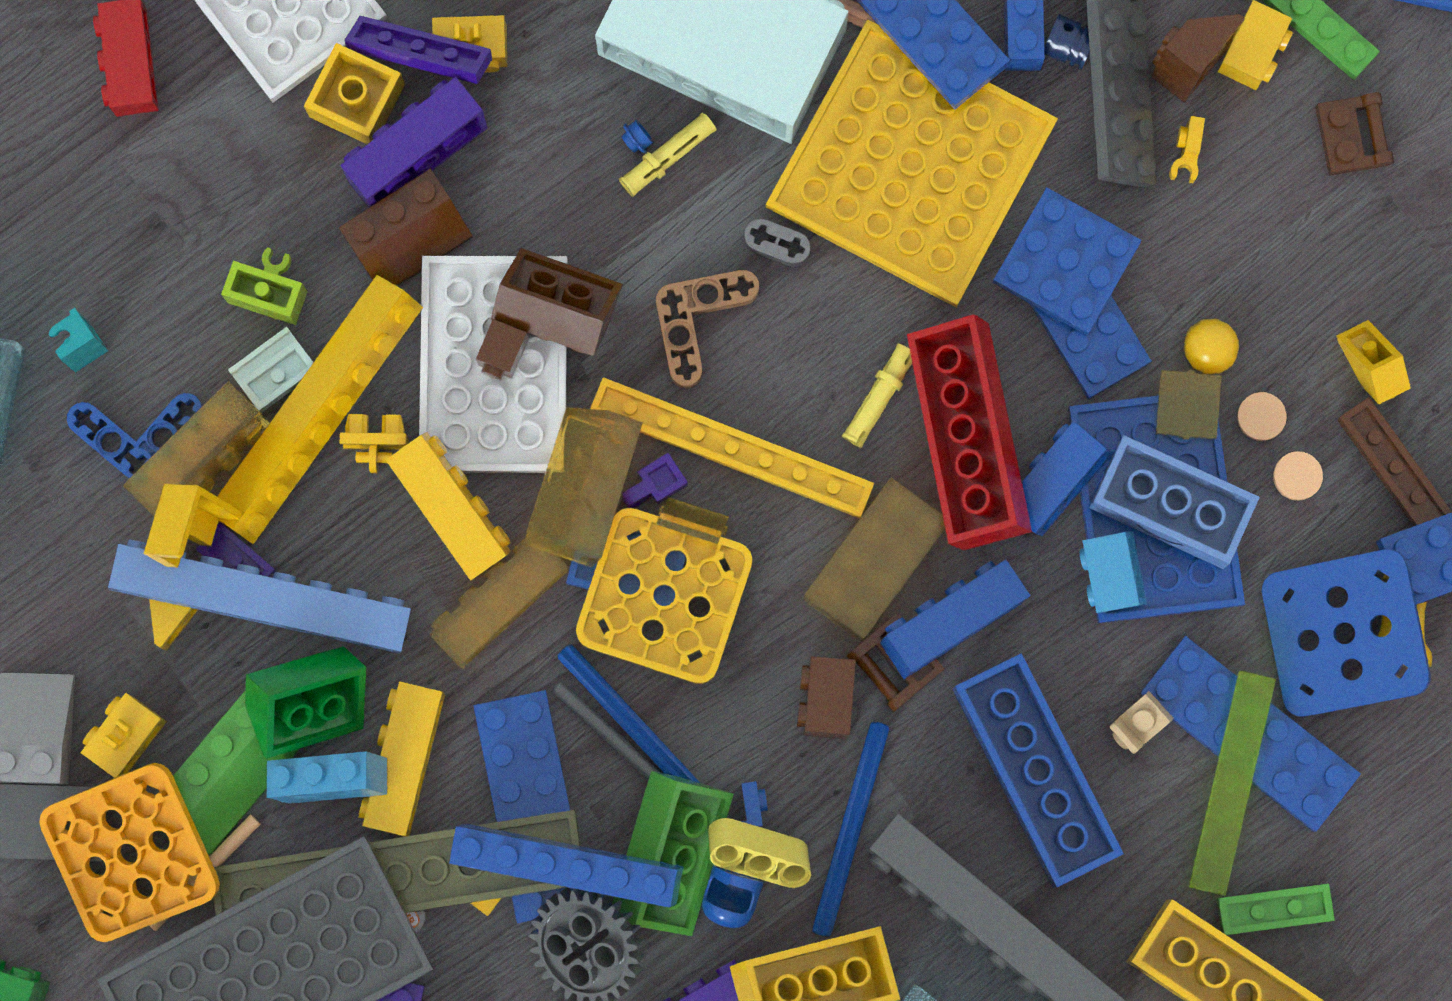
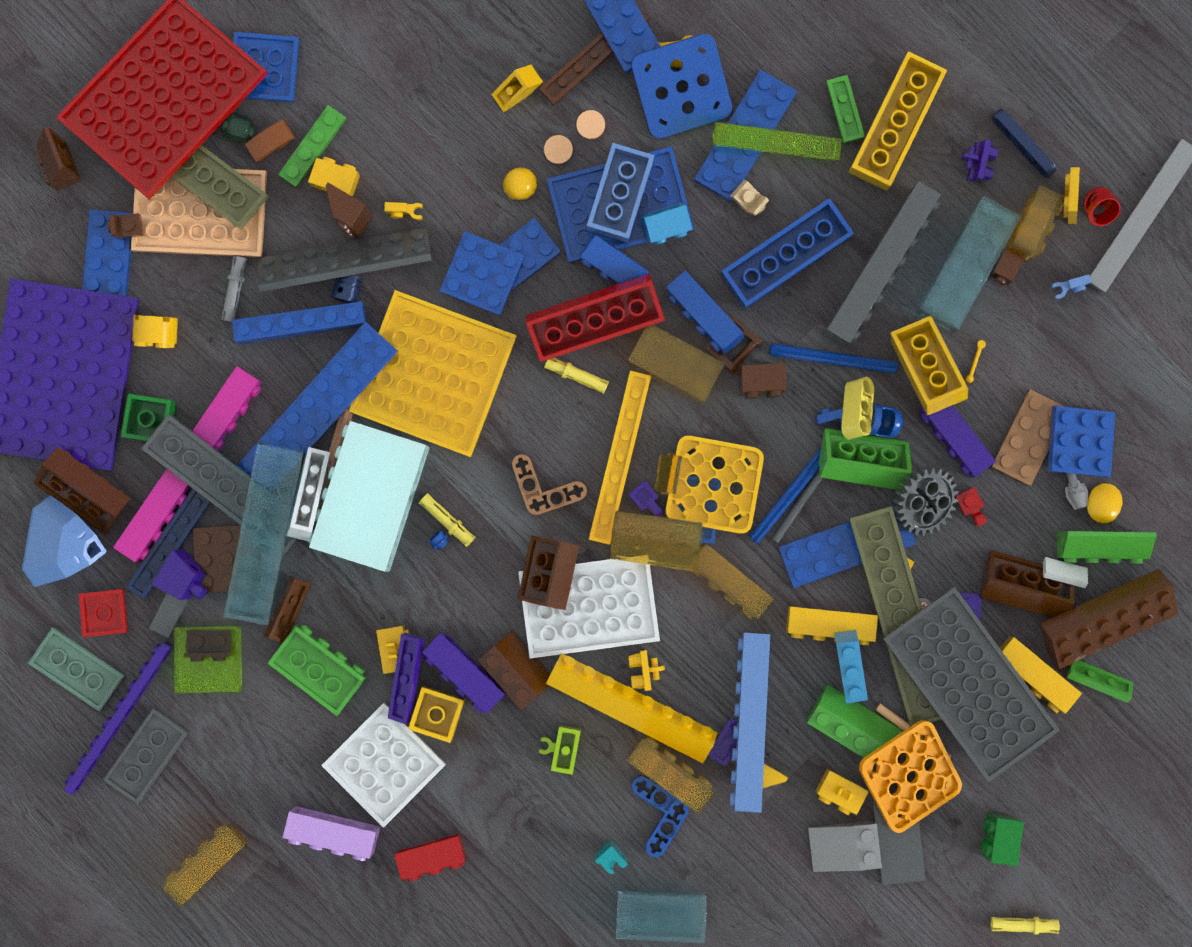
camera: 100 degrees left, 5 degrees up
yellow panel [143,484,242,568] -> none
light aqua plate [228,327,314,413] -> none
green slope [245,646,366,759] -> none
yellow brick [386,432,511,581] -> none
blue brick [449,823,683,908] -> none
reddish brown brick [476,319,529,380] -> none
flat silver beam [744,219,810,267] -> none
clear yellow piece [1156,369,1222,440] -> none
reddish brown plate [1315,92,1394,176] -> none

